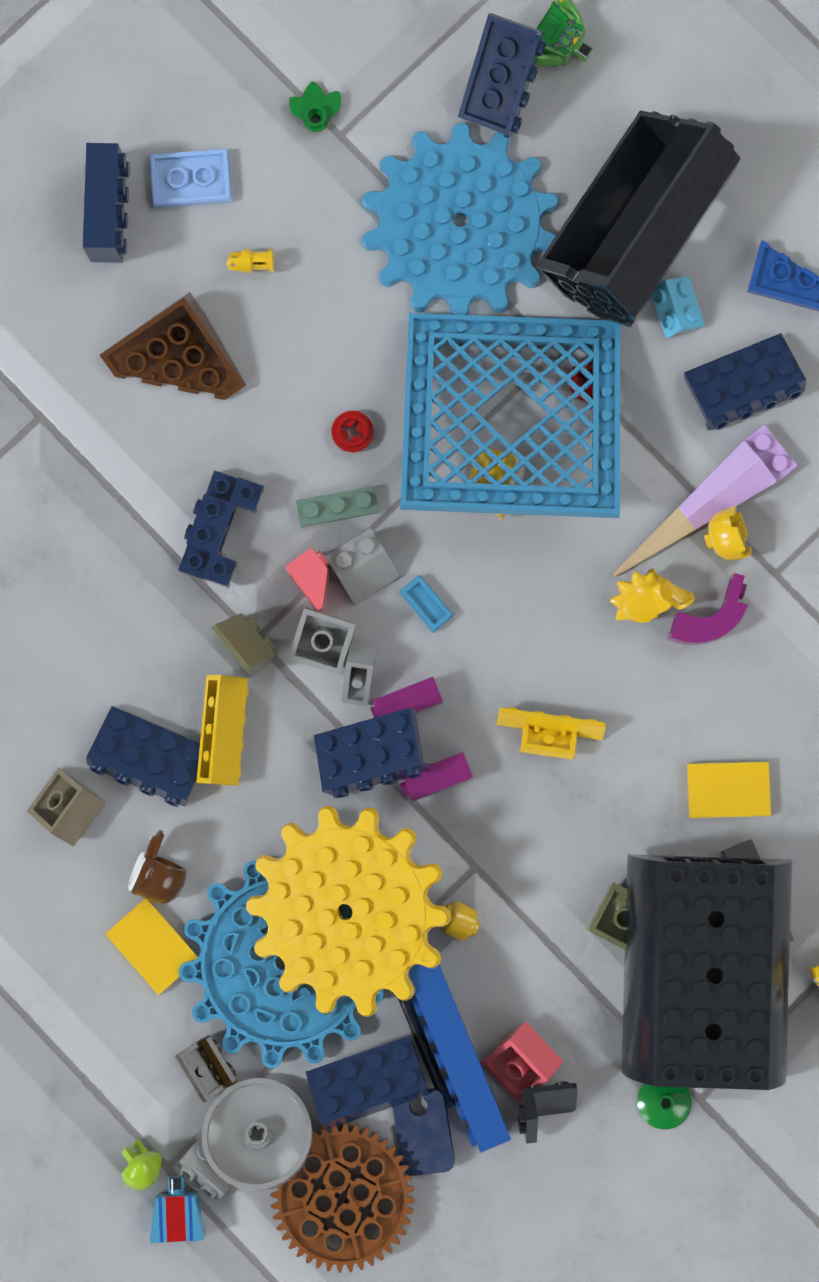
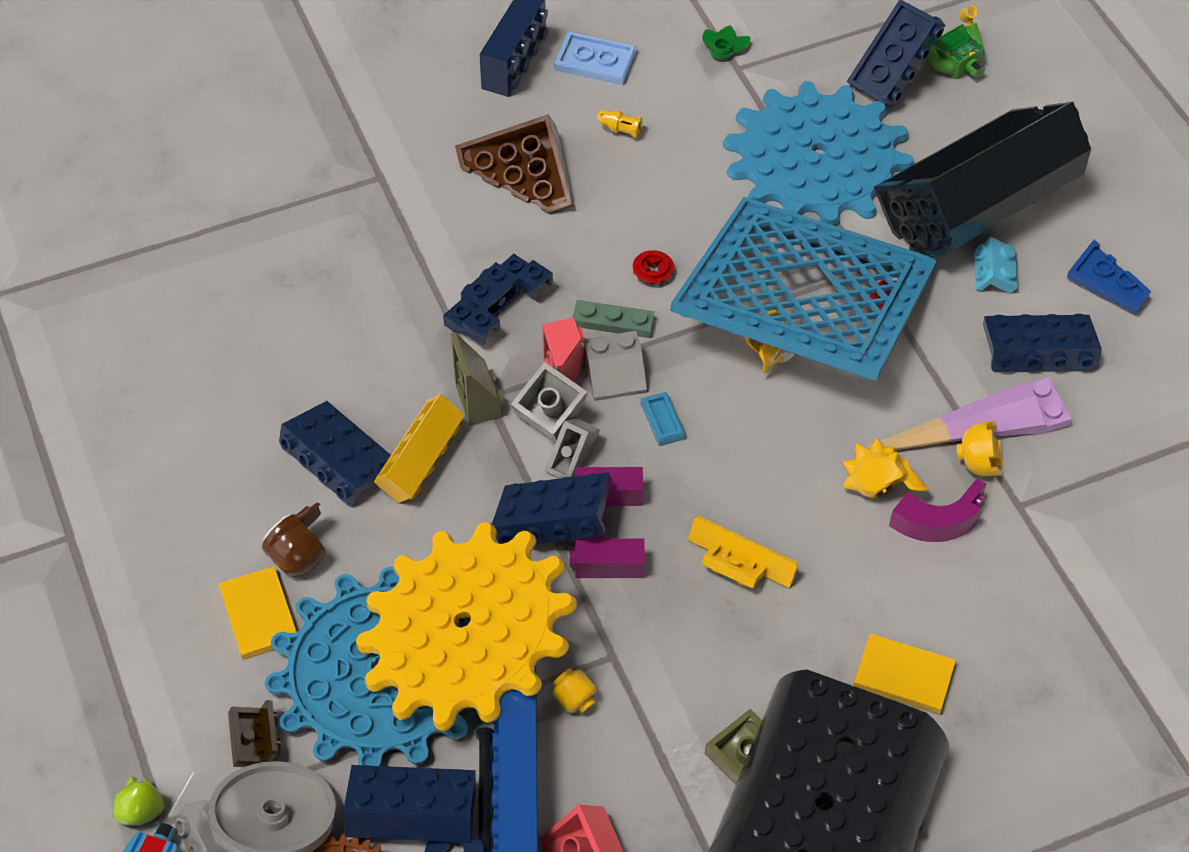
camera: 20 degrees right, 30 degrees down
dark tan slope [27,768,105,847] -> none

